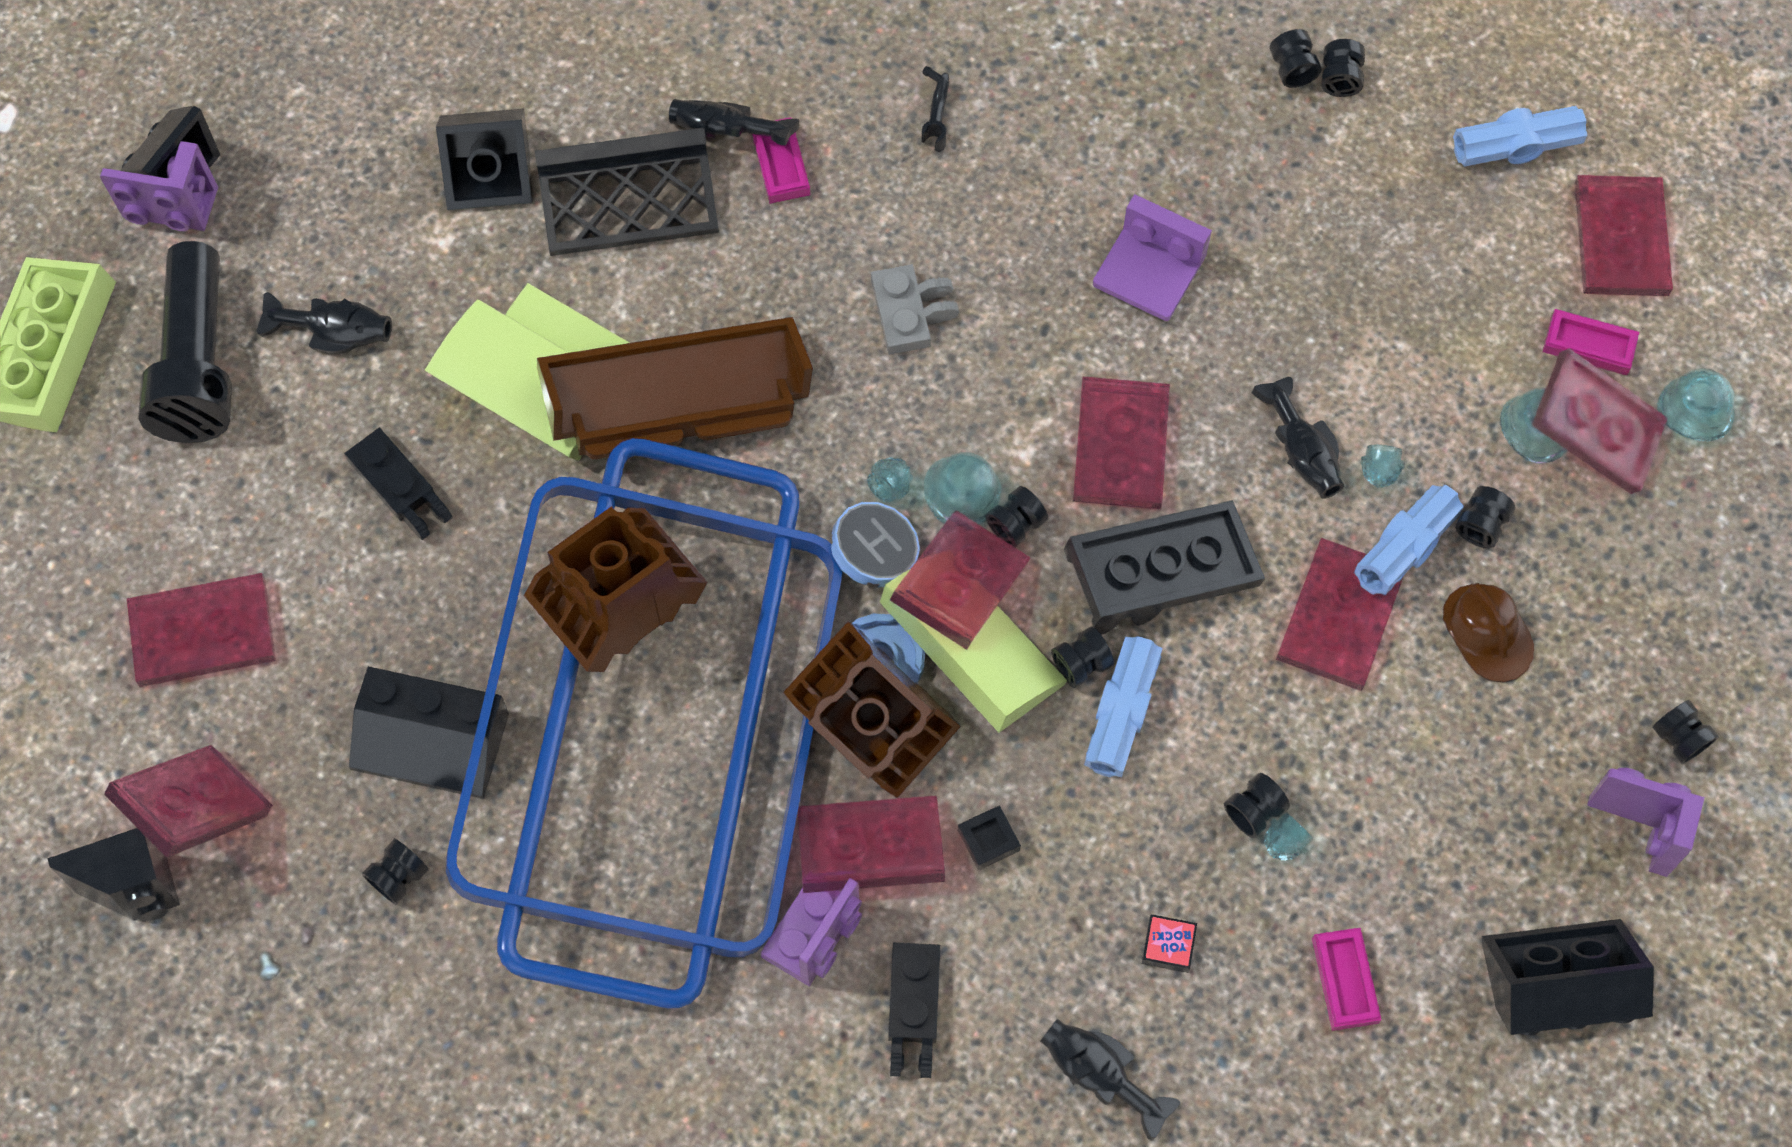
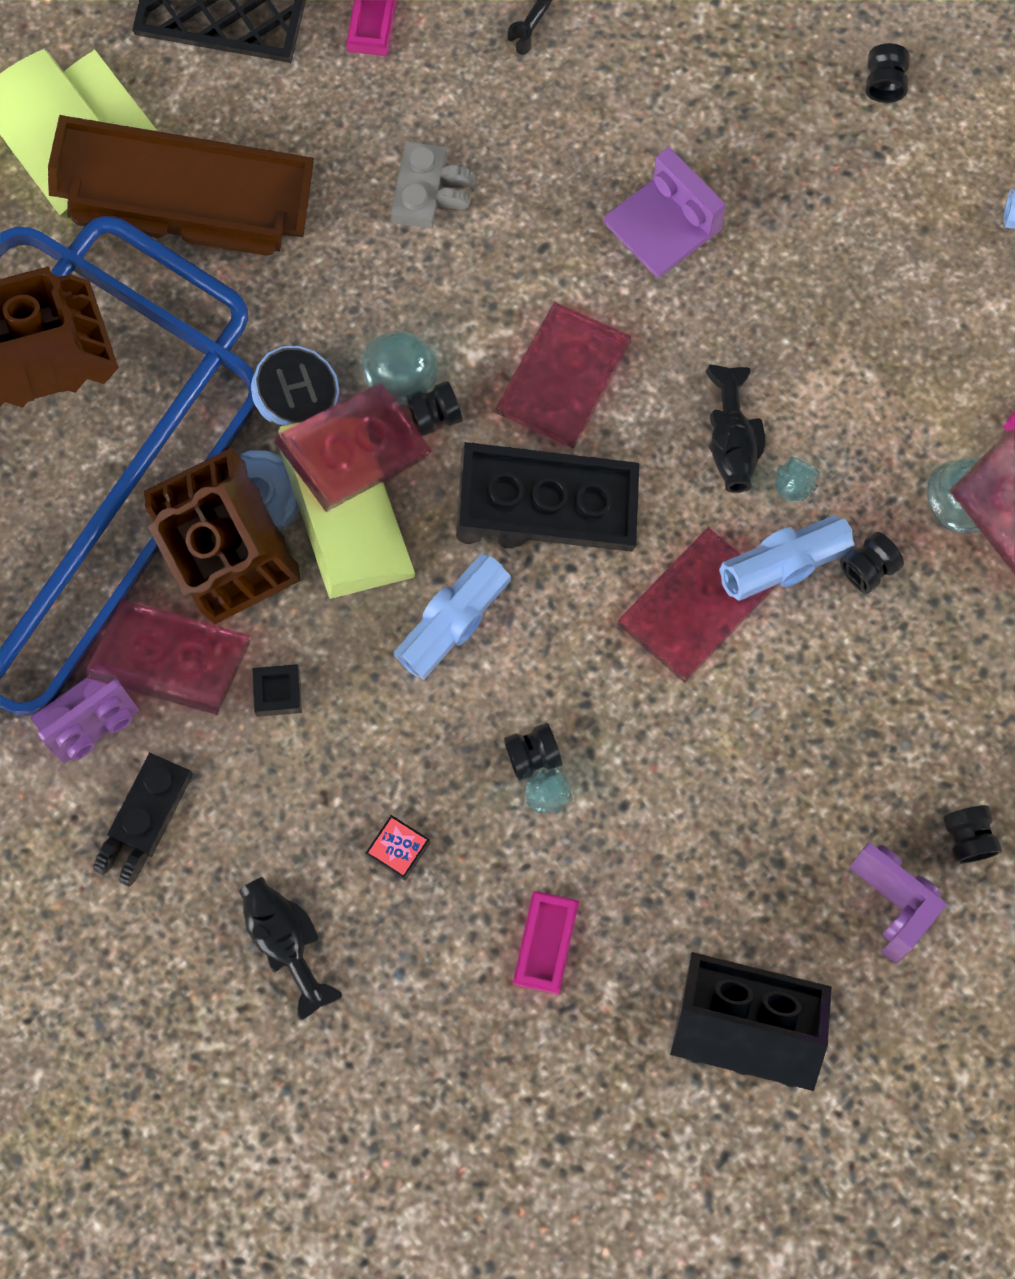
camera: 25 degrees right, 5 degrees up
clear light blue plate [867,457,913,502] -> none
black wheel [1051,627,1114,688] -> none
black wheel [1321,39,1366,97] -> none
reddish brown piece [1443,583,1534,683] -> none

